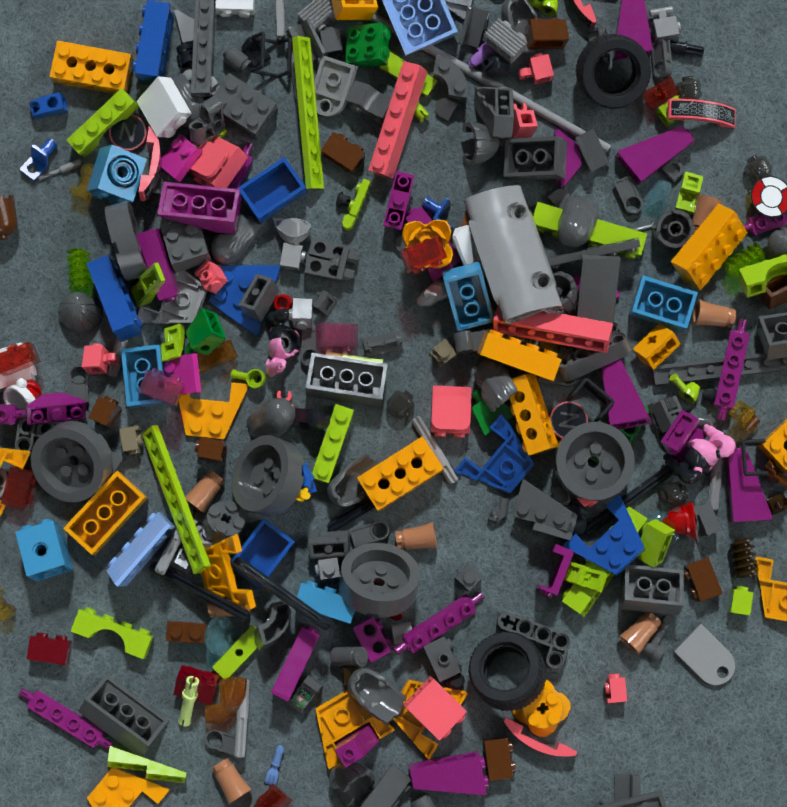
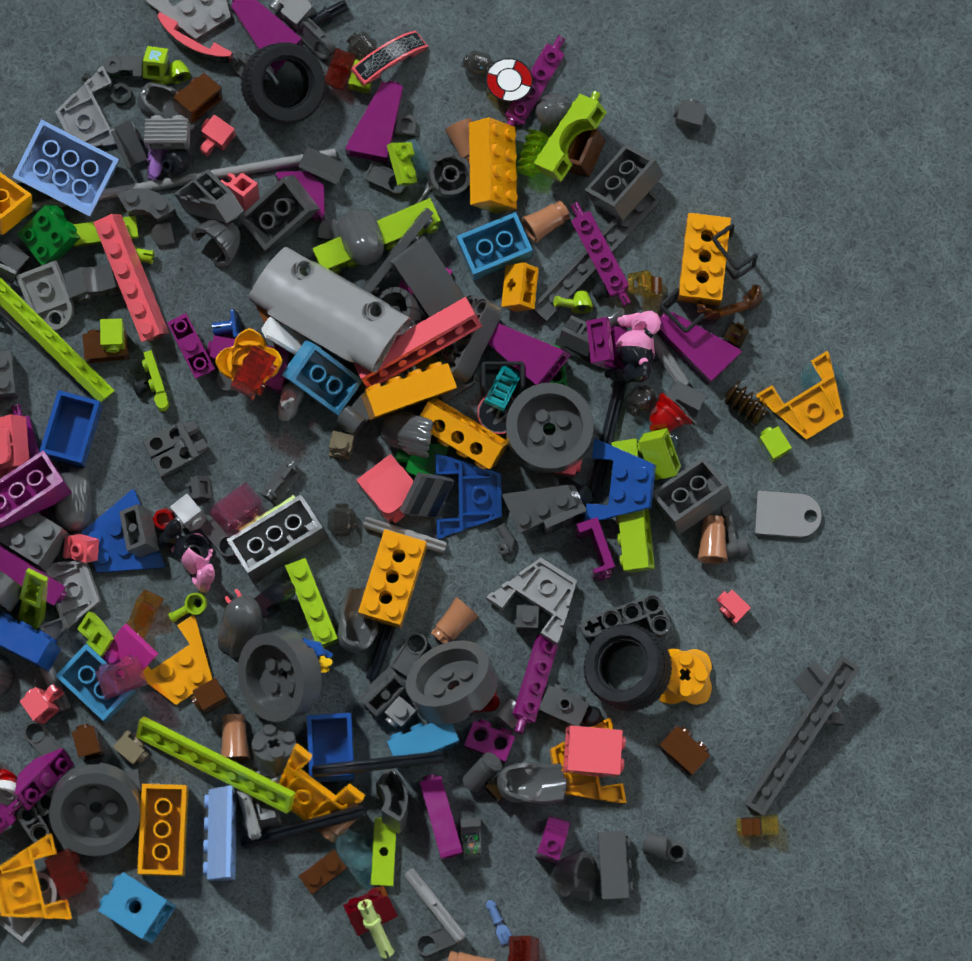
camera: 40 degrees left, 5 degrees down
lime arch [71,607,154,659] -> none
green torso [185,308,226,355] -> none
clear orange brick [205,676,247,724] -> none
light grey piece [272,218,311,244] -> none
light grey brick [280,243,306,271] -> none
light orange wing [316,689,395,769] -> none
magenta slope [409,751,489,795] -> none
coral slope [503,716,577,756] -> none
lime slope [564,562,608,593] -> none
lime slope [675,172,704,216] -> none
reddish brown brick [684,557,723,602] -> none
none -> lime brick [100,319,125,353]
none -> lime hinge [387,142,418,186]
none -> tile [400,472,454,518]
none -> teal slope [484,366,521,412]
none -> light grey wing [486,558,577,645]

